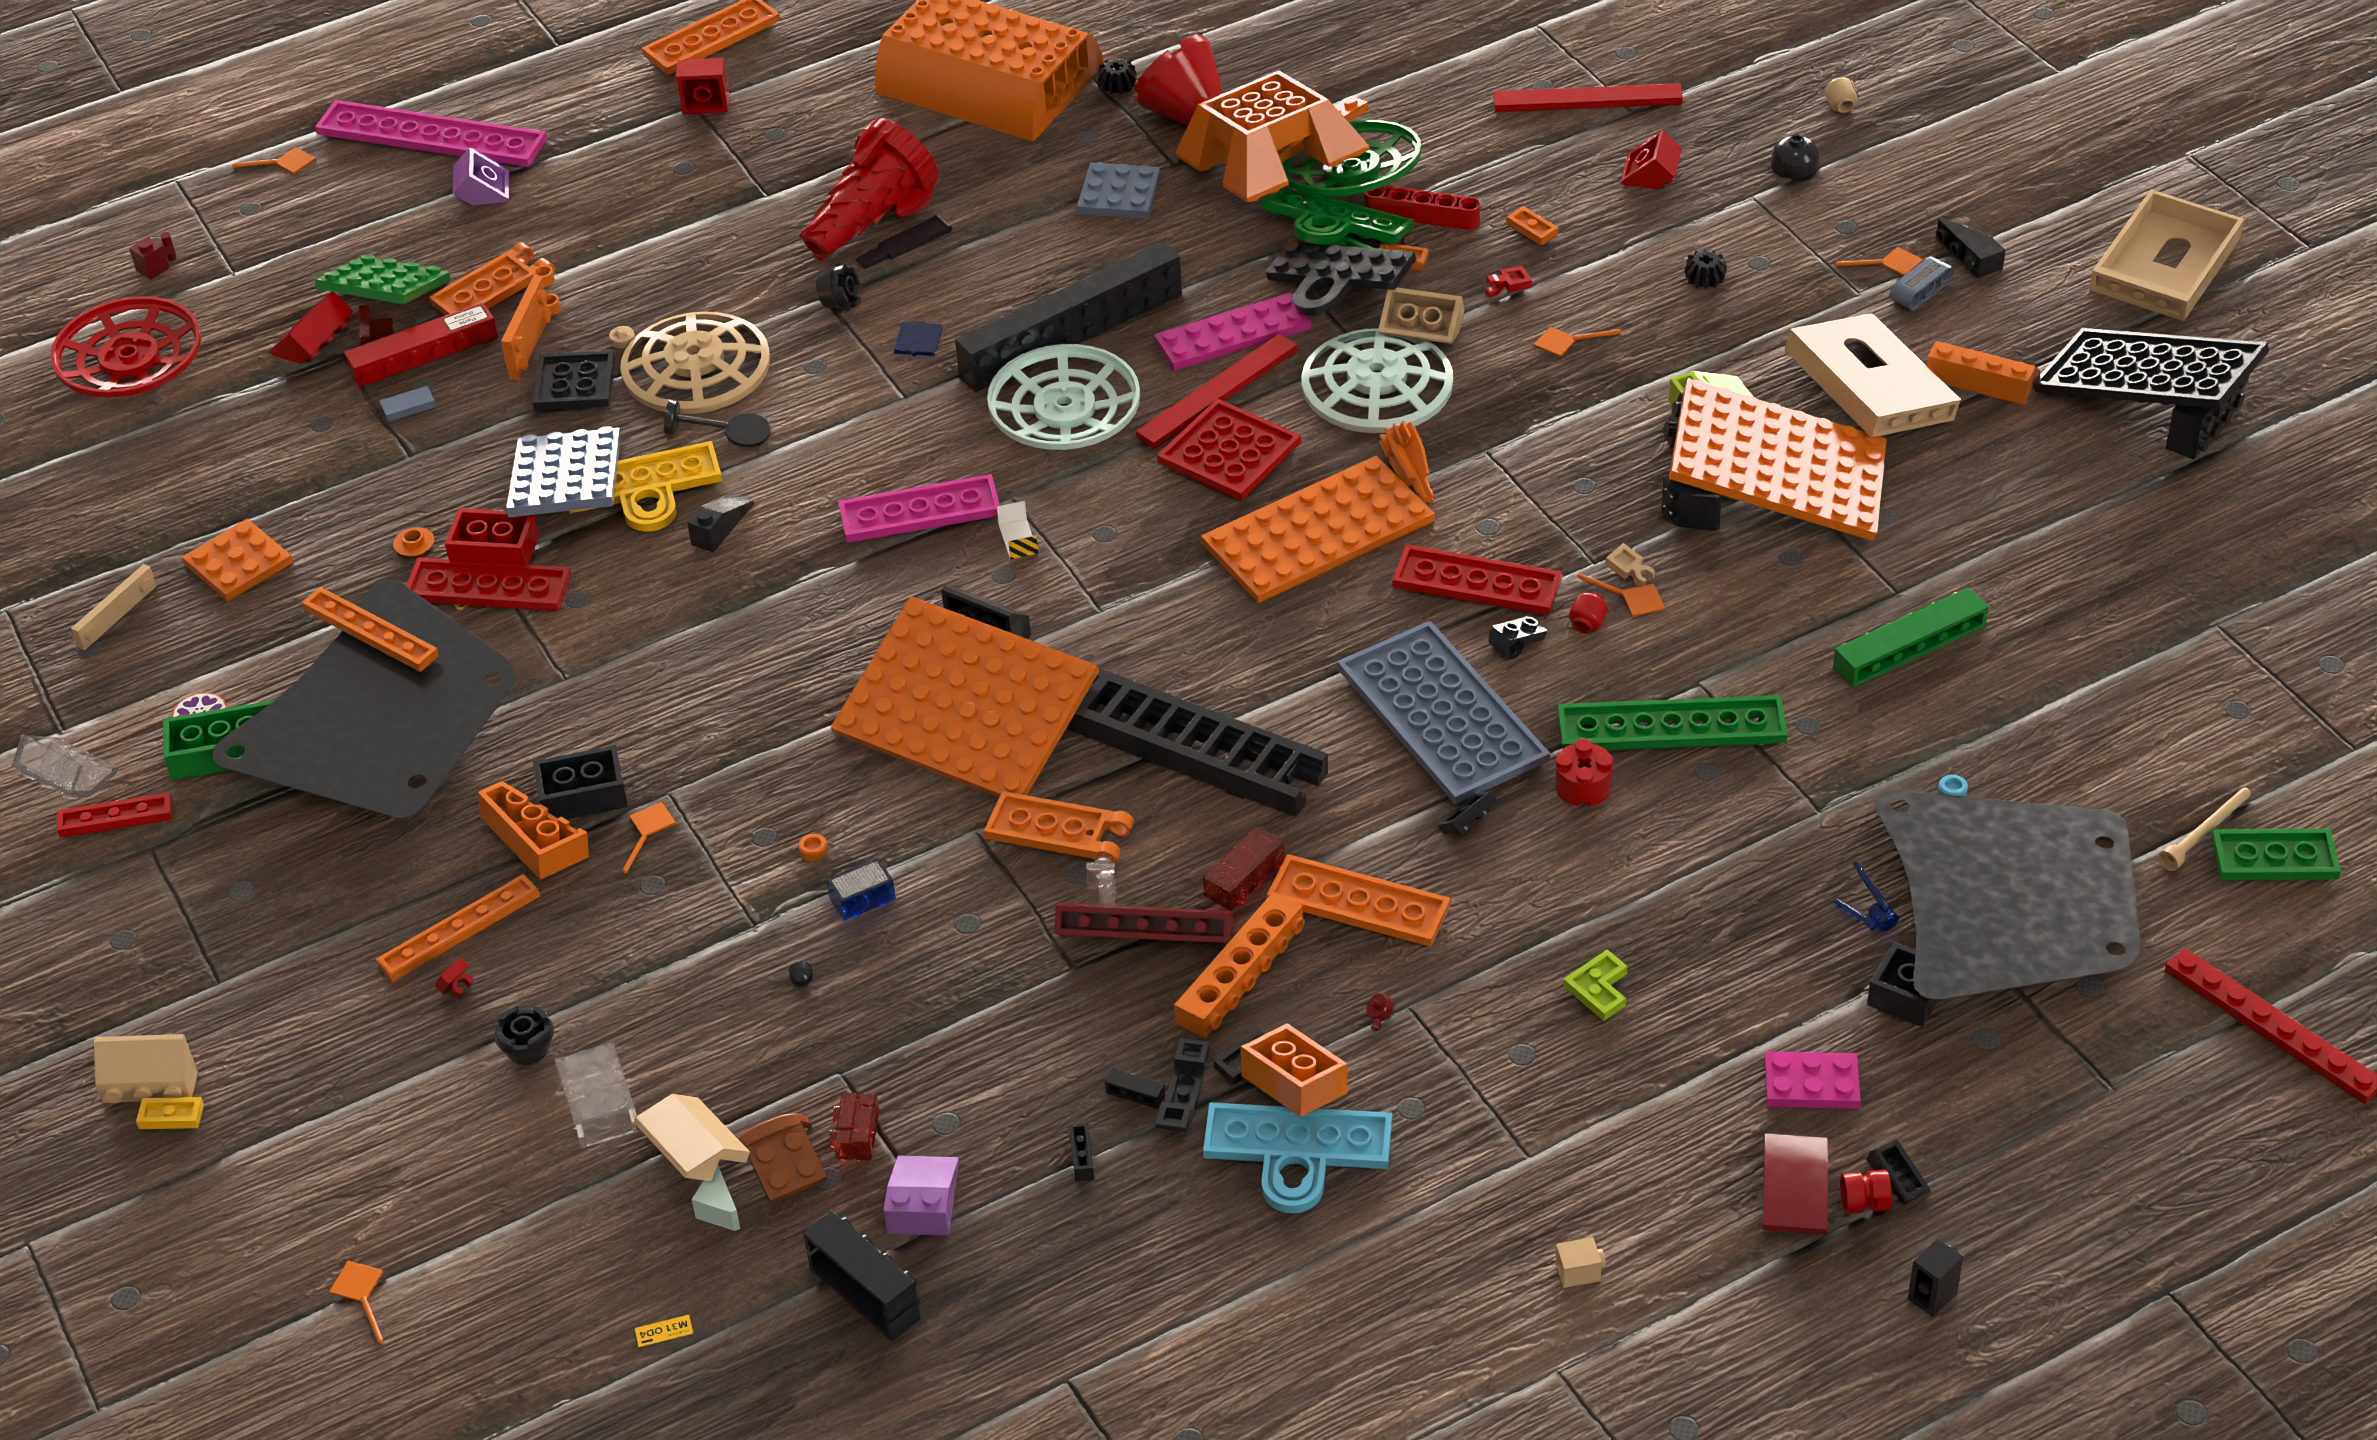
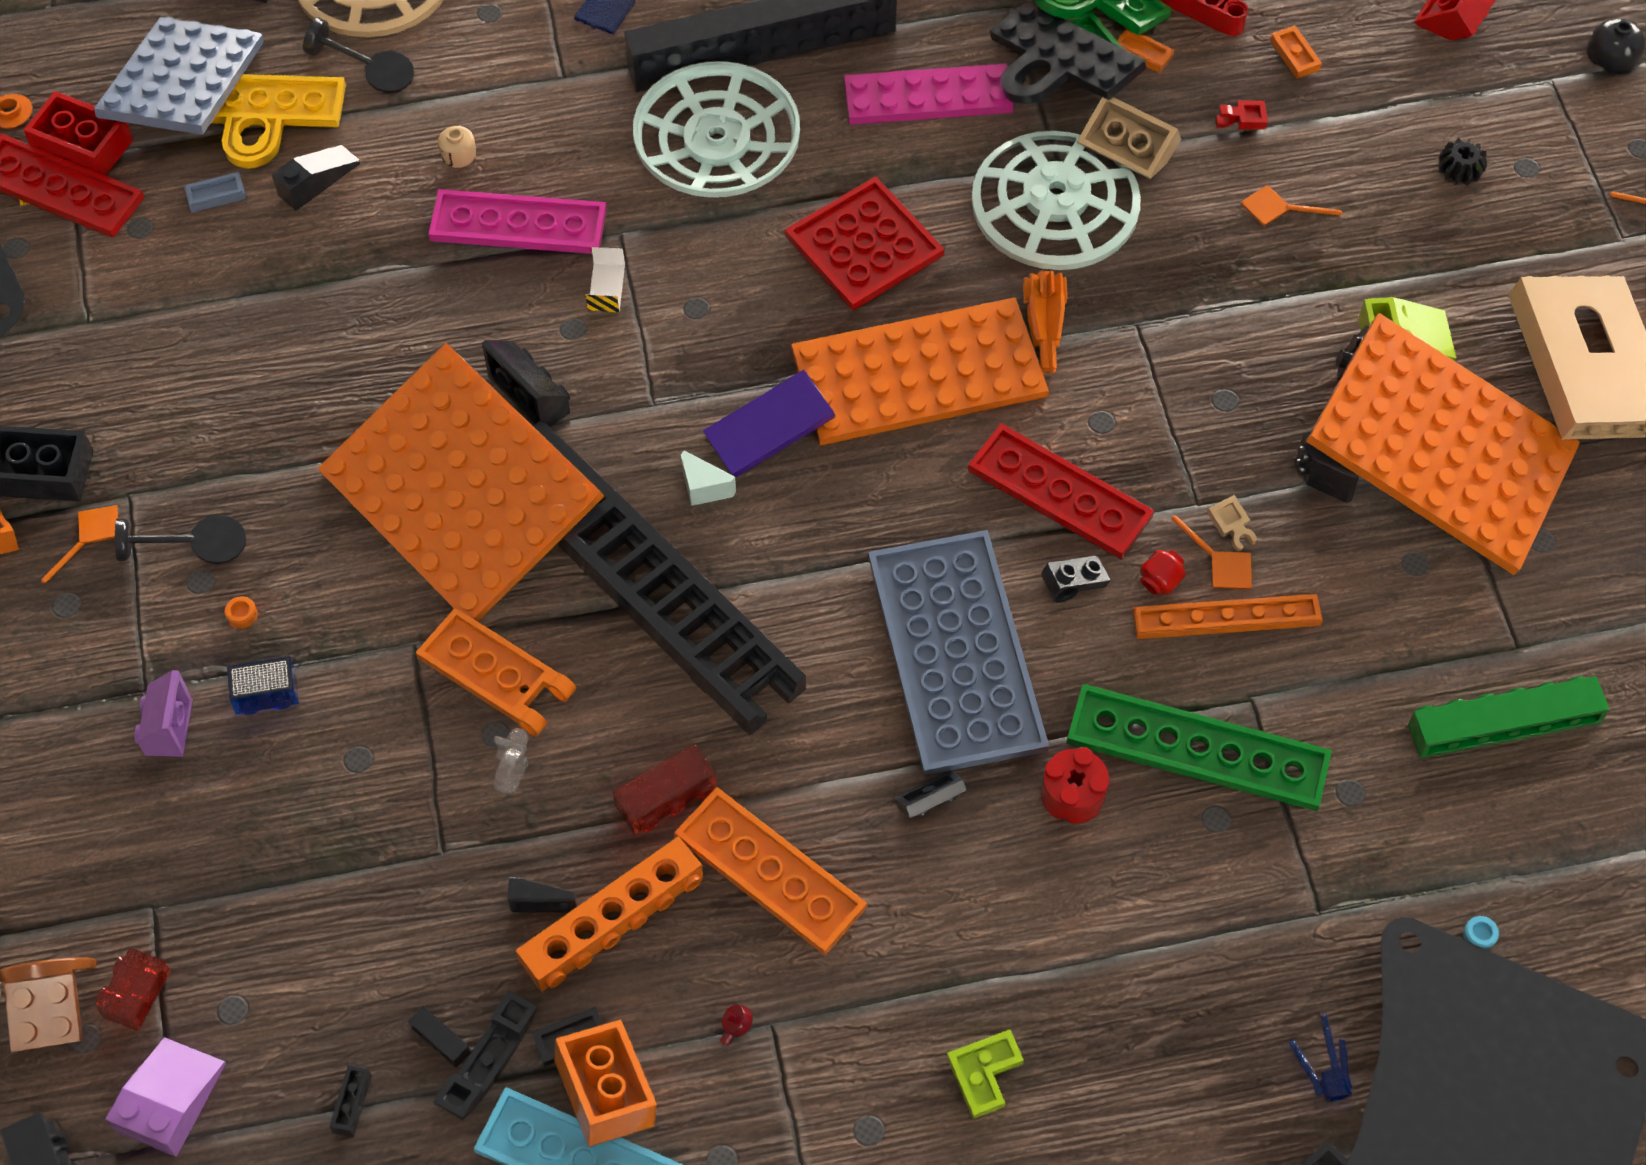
camera: 15 degrees right, 15 degrees up
black hinge [789,961,813,987] -> none
dark red brick [1054,903,1234,943] -> none
red tile [1136,334,1297,449] -> none
none -> black piece [115,515,246,564]
none -> medium lavender slope [134,670,193,757]
none -> sand blue tile [184,172,247,213]
none -> tan head [438,126,476,168]
none -> black slope [507,876,577,913]
none -> light aqua slope [681,451,736,506]
none -> dark purple tile [703,370,836,478]
none -> orange tile [1132,594,1323,639]

